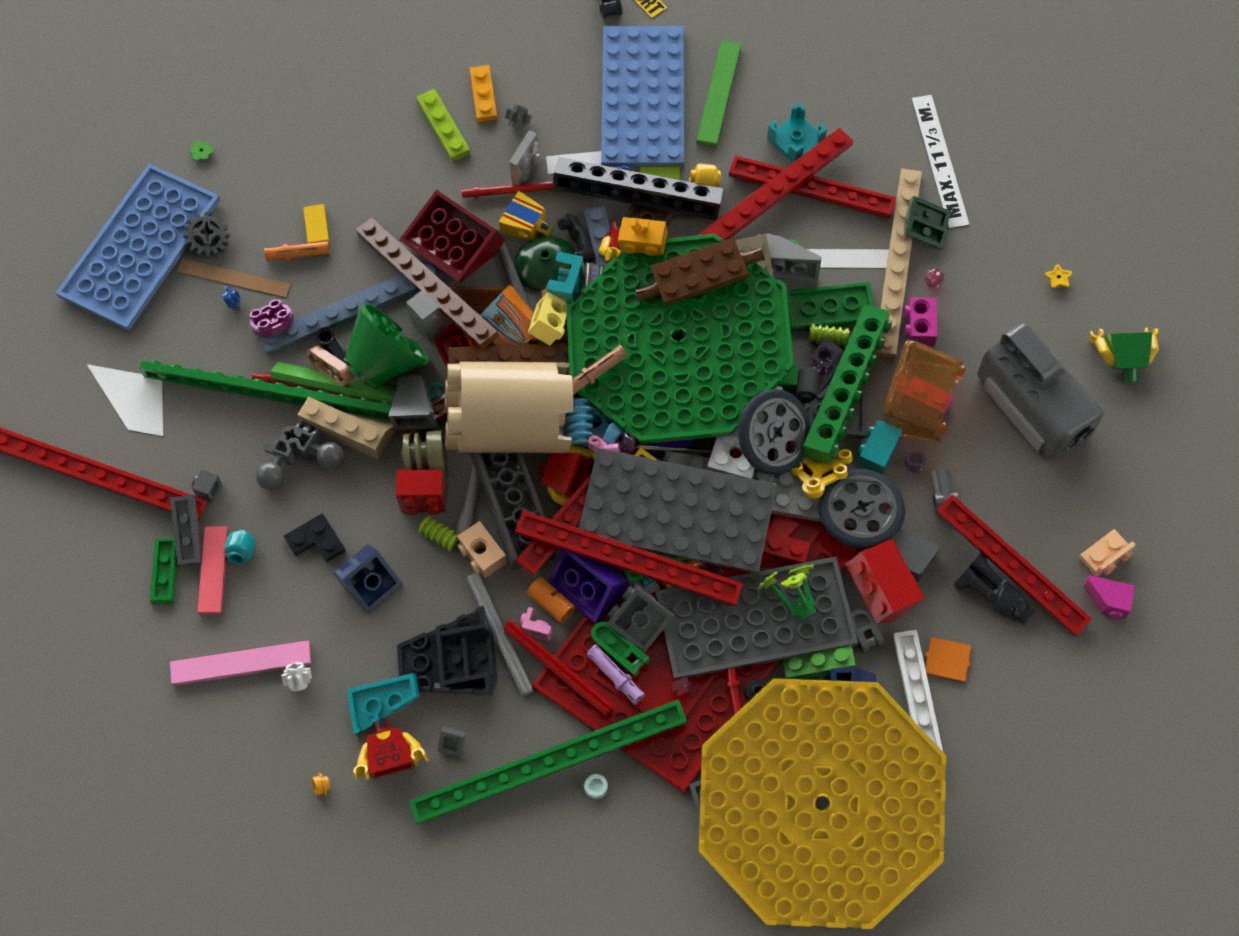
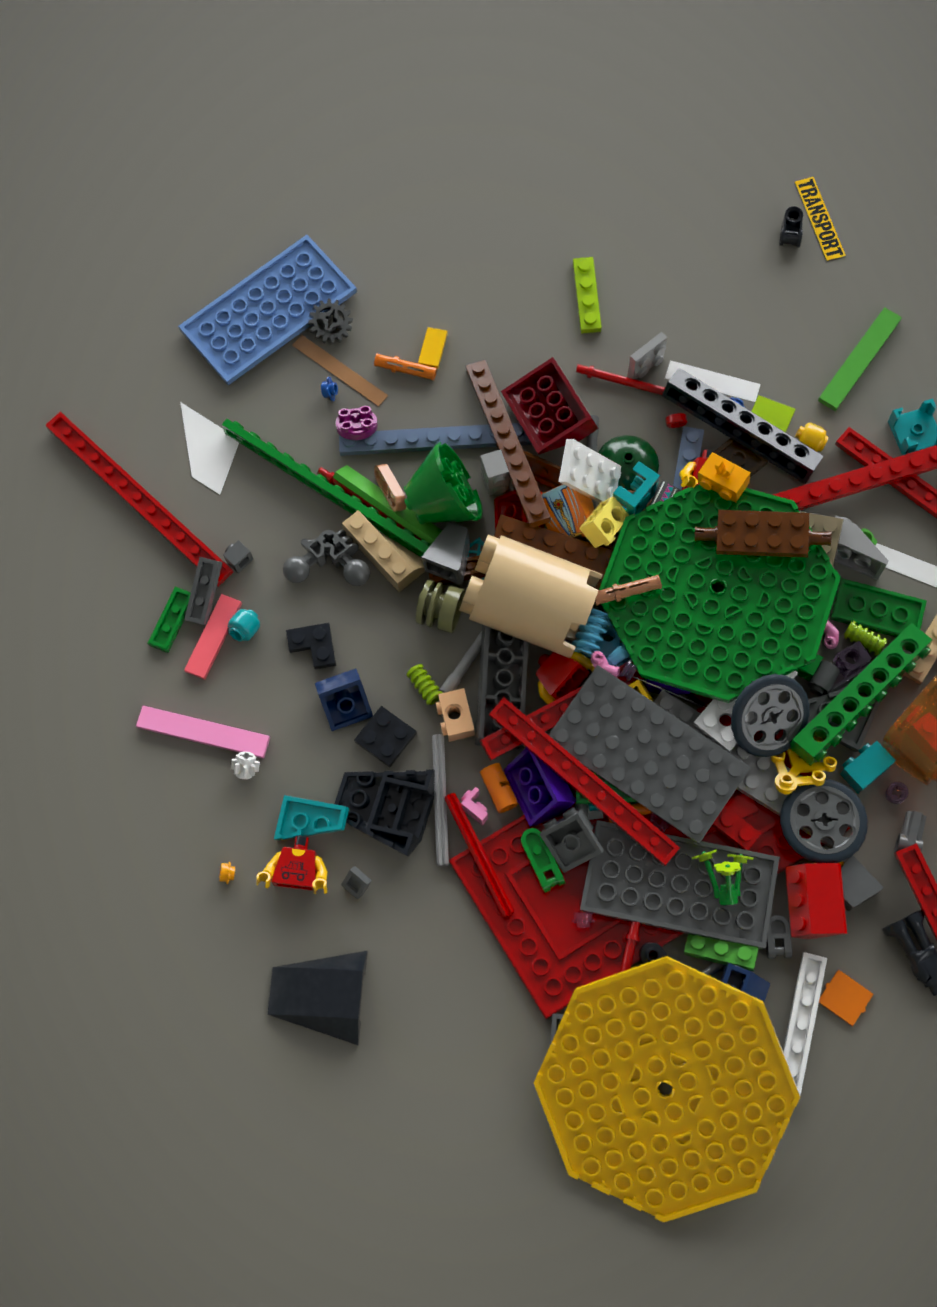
camera: 25 degrees right, 5 degrees up
bright green plant [190,140,214,161] -> none
black piece [316,327,349,366] -> none
red brick [395,470,447,515] -> none
green plate [409,700,687,825] -> none
light orange plate [470,65,497,123] -> none
yellow torso [499,191,553,241] -> none
dark grey gear [505,104,532,129] -> none
black piece [557,213,595,265] -> none
light aqua tile [584,774,608,800] -> none
lavender pin [587,645,645,705] -> none
medium blue plate [601,26,684,167] -> none
none -> black wedge [267,951,368,1046]
none -> black plate [354,706,417,768]
none -> white plate [558,439,621,503]
none -> red tile [665,413,687,428]
none -> bright pink arm [824,620,839,649]

